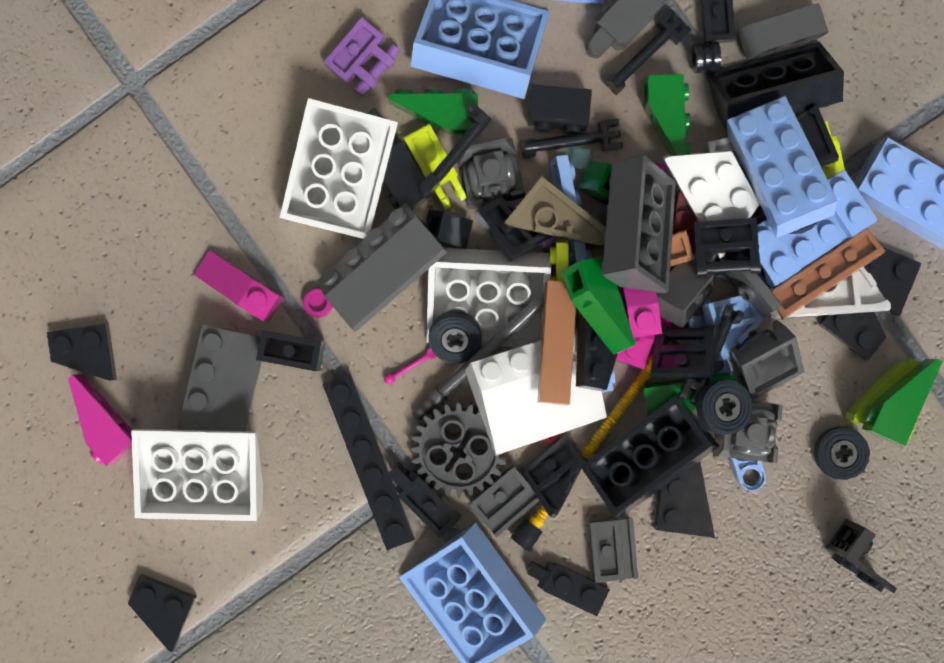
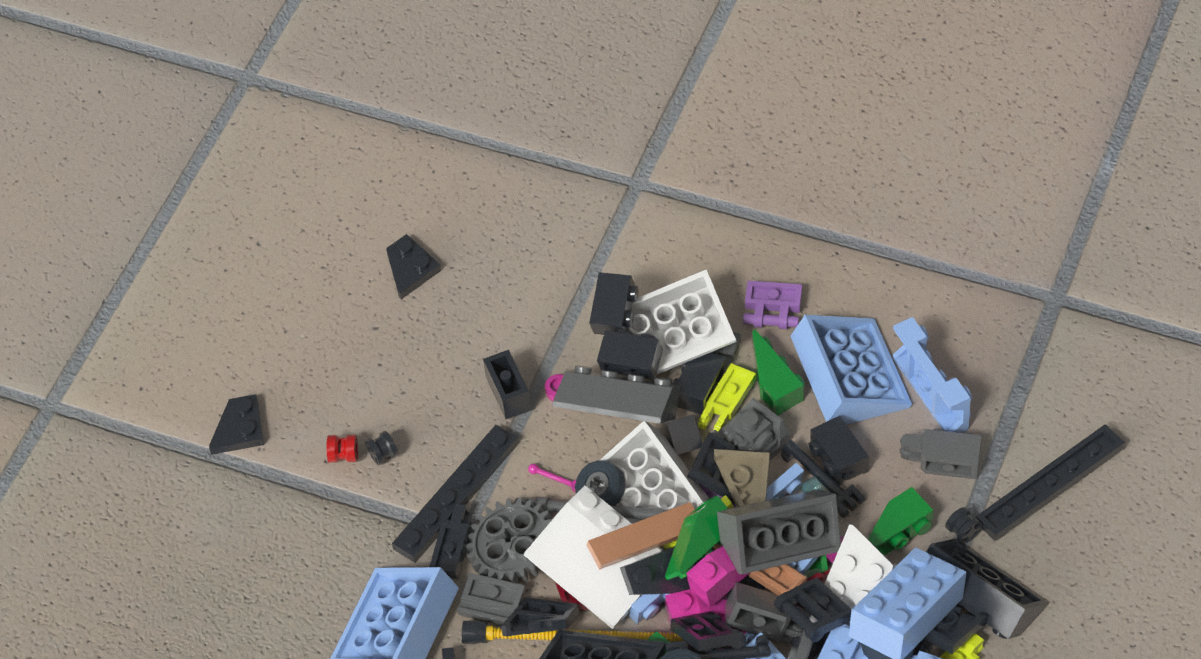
camera: 65 degrees right, 35 degrees down
dark pink slope [68,374,132,466] -> none
white slope [131,429,263,521] -> none
dark grey slope [177,324,262,431] -> none
dark pink slope [194,250,285,322] -> none
black hinge [420,105,491,199] -> none
black hinge [604,9,692,95] -> none
dark grey beam [737,3,829,60] -> none
none -> red wheel [326,434,358,463]
none -> black wheel [365,431,399,466]
none -> black brick [589,272,639,335]
none -> black brick [597,329,663,380]

